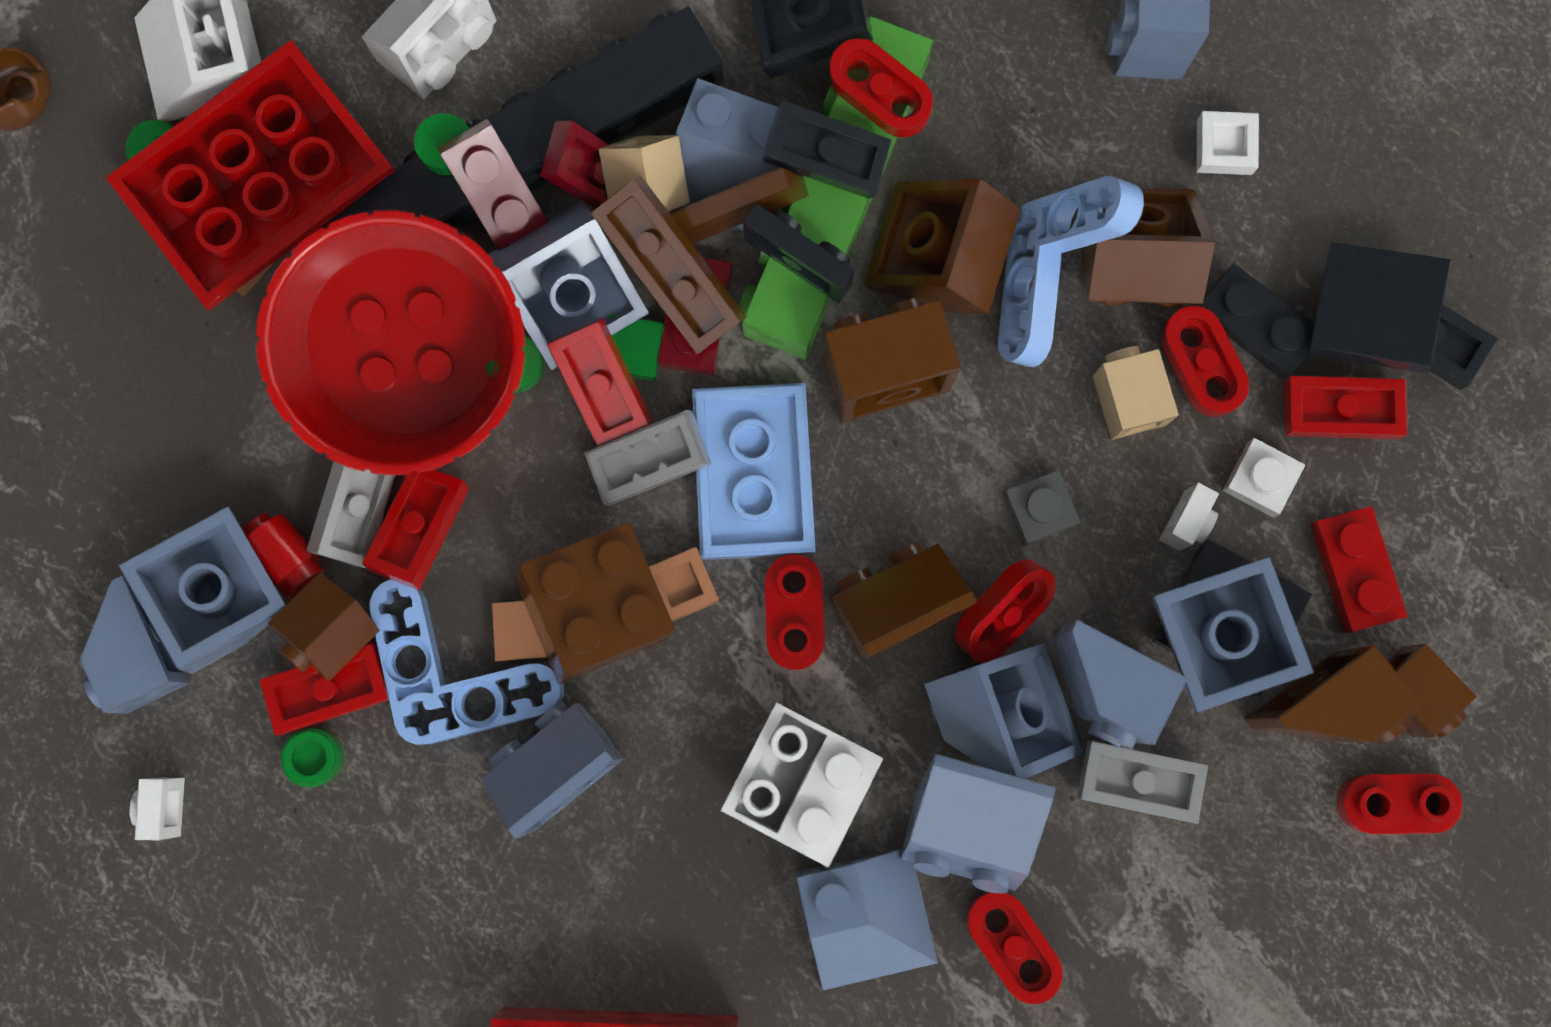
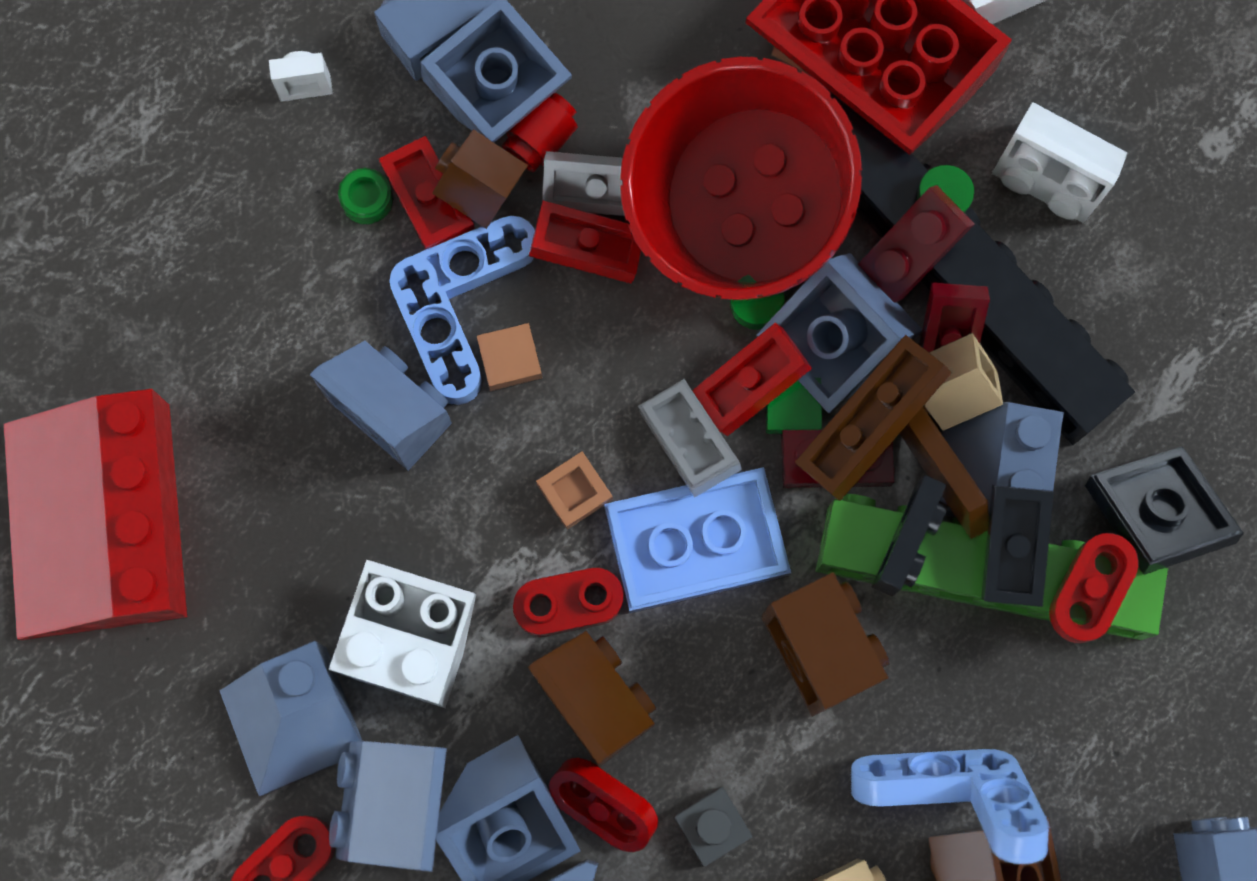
camera: 75 degrees right, 5 degrees down
reddish brown brick [514,522,676,685] -> none
reddish brown slope [863,179,1021,314] -> none

